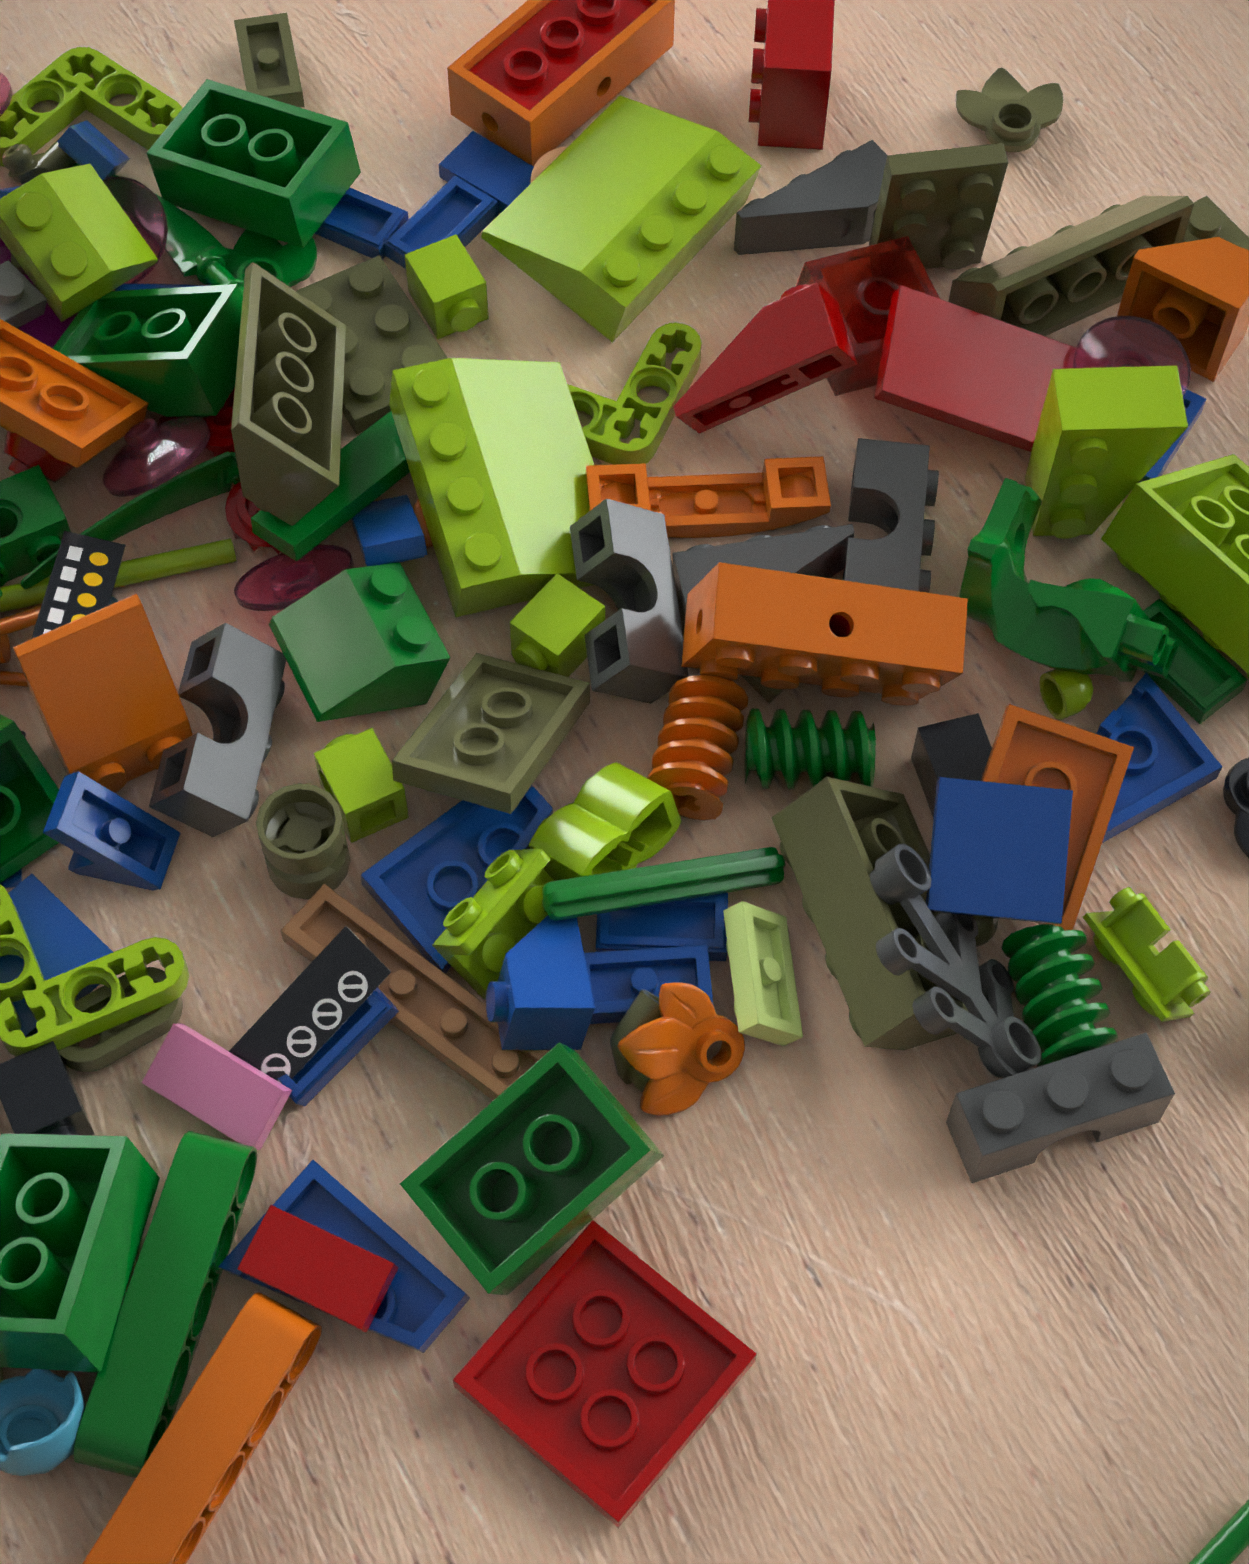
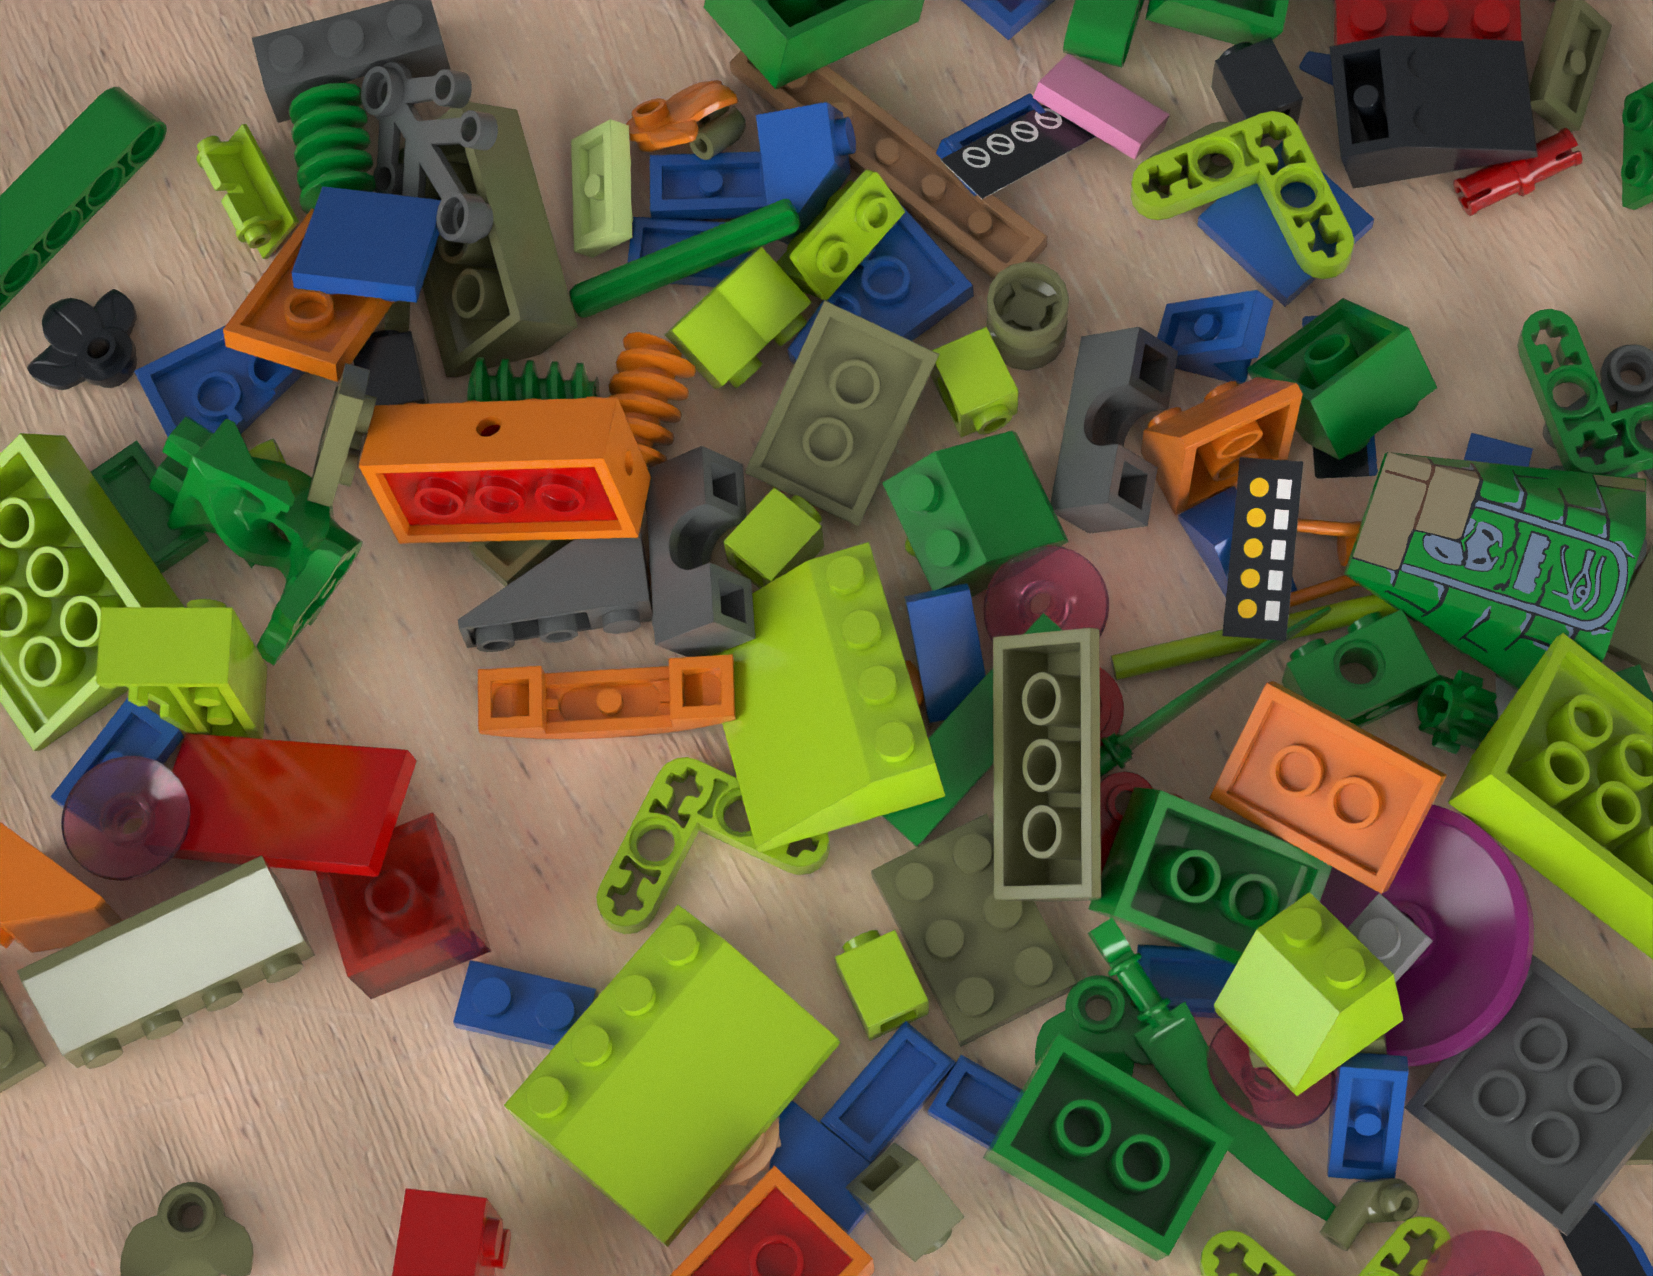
camera: 170 degrees left, 10 degrees up
blue tile [57,120,130,181] -> none
clear pink dish [103,416,211,497] -> none
red slope [673,282,857,434] -> none
dark grey slope [734,140,887,255] -> none
dark grey arch [843,438,939,593] -> none
olive plate [867,143,1008,276] -> none
none -> olive plate [307,363,377,507]
none -> blue plate [453,960,598,1050]
none -> olive brick [845,1142,965,1262]

